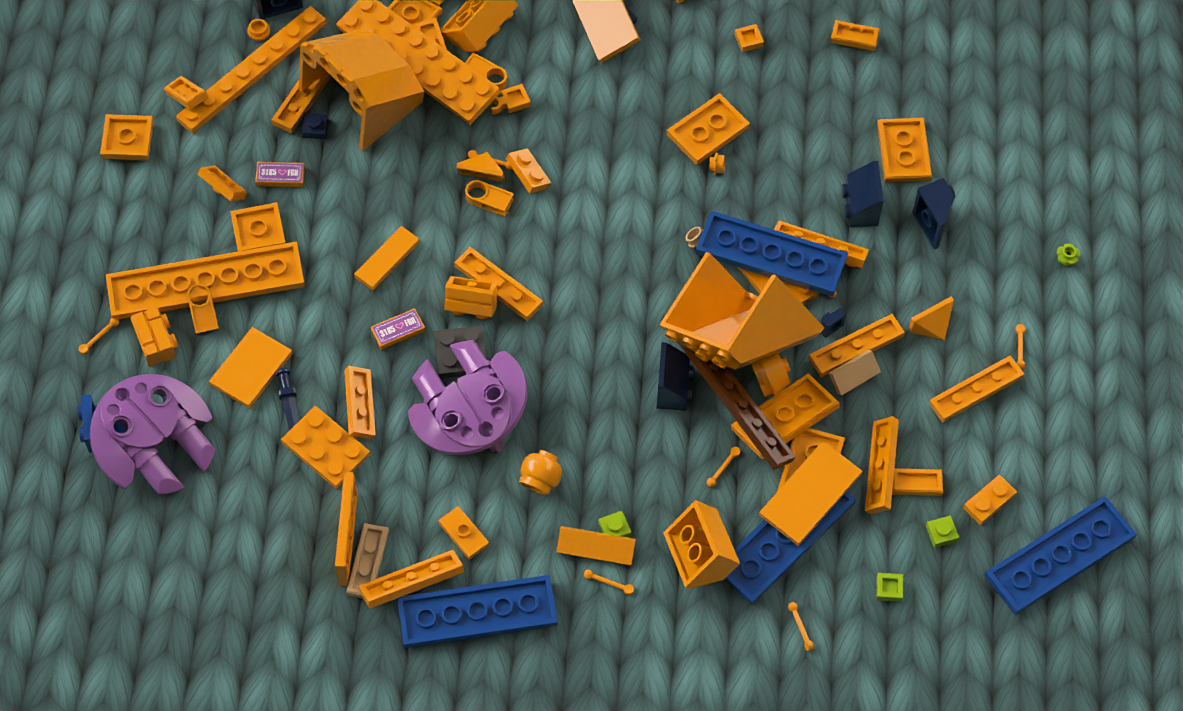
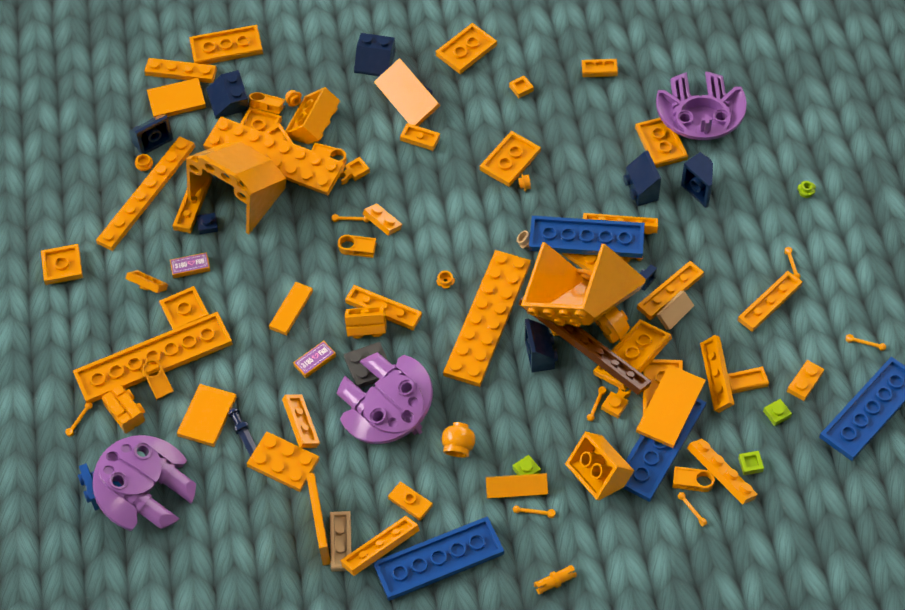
camera: 10 degrees left, 5 degrees down
light orange plate [164,76,208,110] -> none
light orange slope [456,152,505,183] -> none
light orange slope [908,296,954,340] -> none
none -> light orange plate [400,123,440,151]
none -> light orange plate [436,271,455,289]
none -> light orange plate [443,250,531,387]
none -> light orange pin [534,565,577,595]
none -> light orange plate [601,388,631,419]
none -> medium lavender piece [656,72,747,140]
none -> light orange piece [672,466,715,492]
none -> light orange plate [687,439,758,505]
none -> light orange hinge [845,334,886,351]

